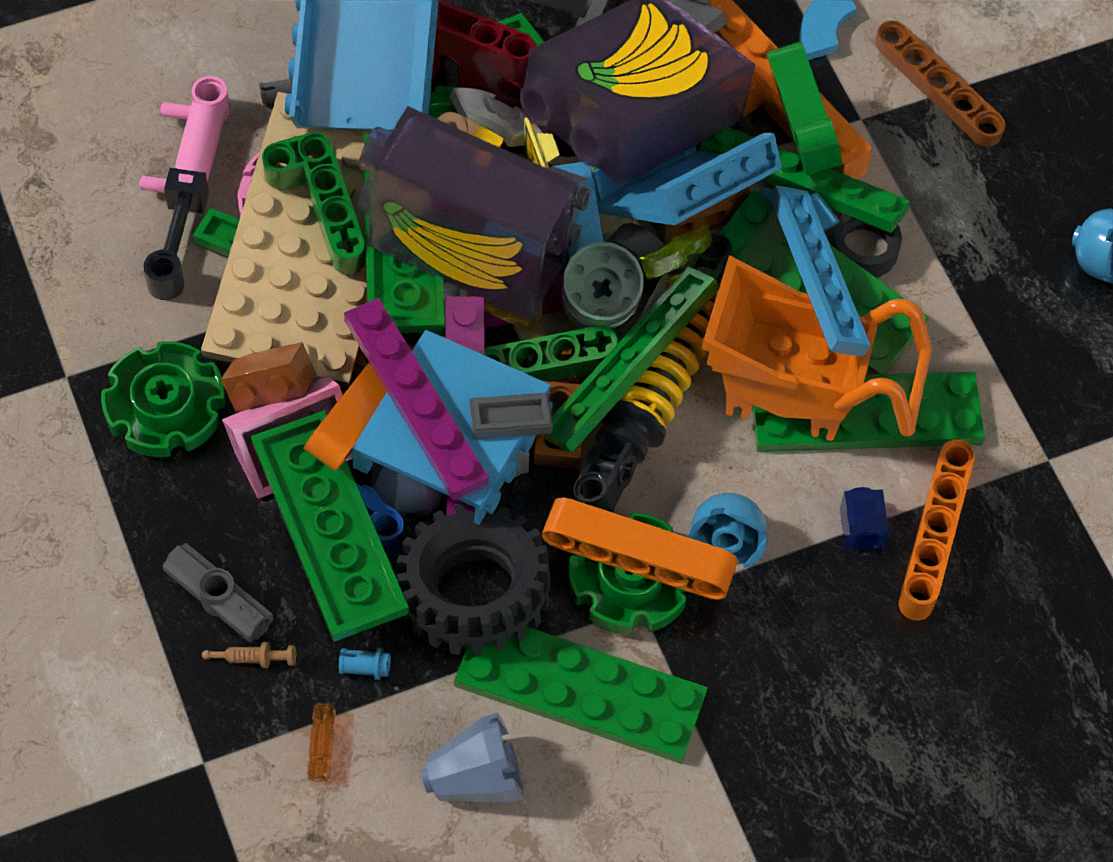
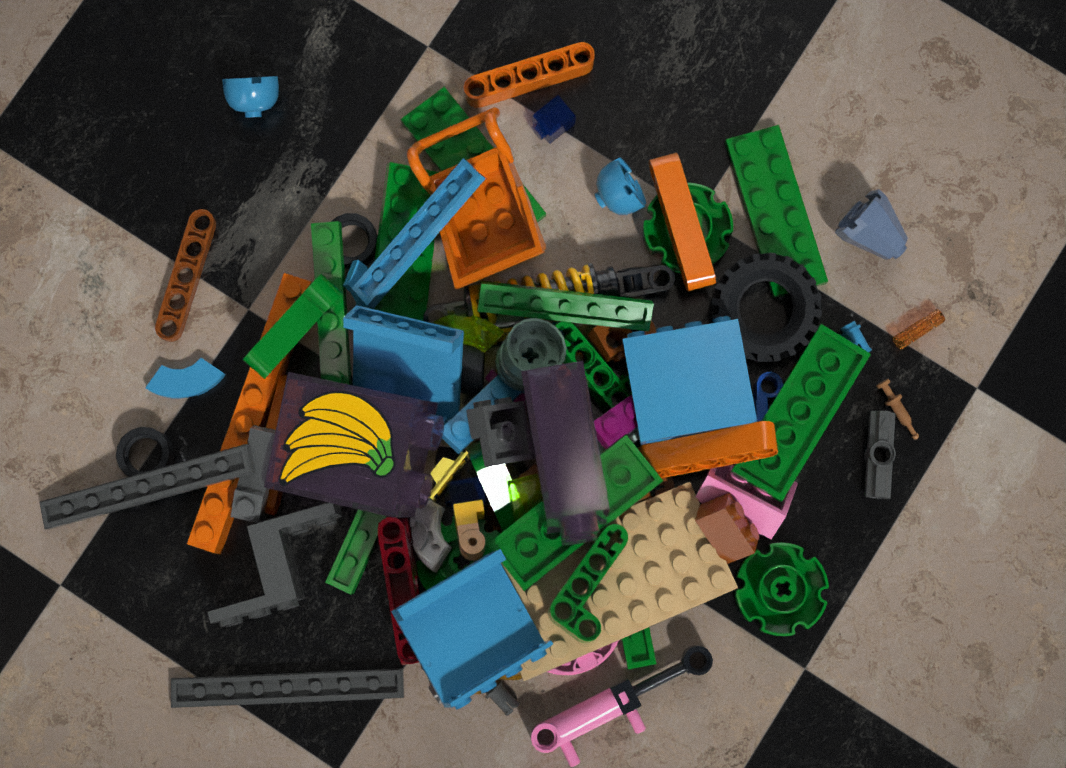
camera: 120 degrees left, 20 degrees up
magenta plate [344,298,489,501] -> none
dark grey tile [469,393,553,439] -> none

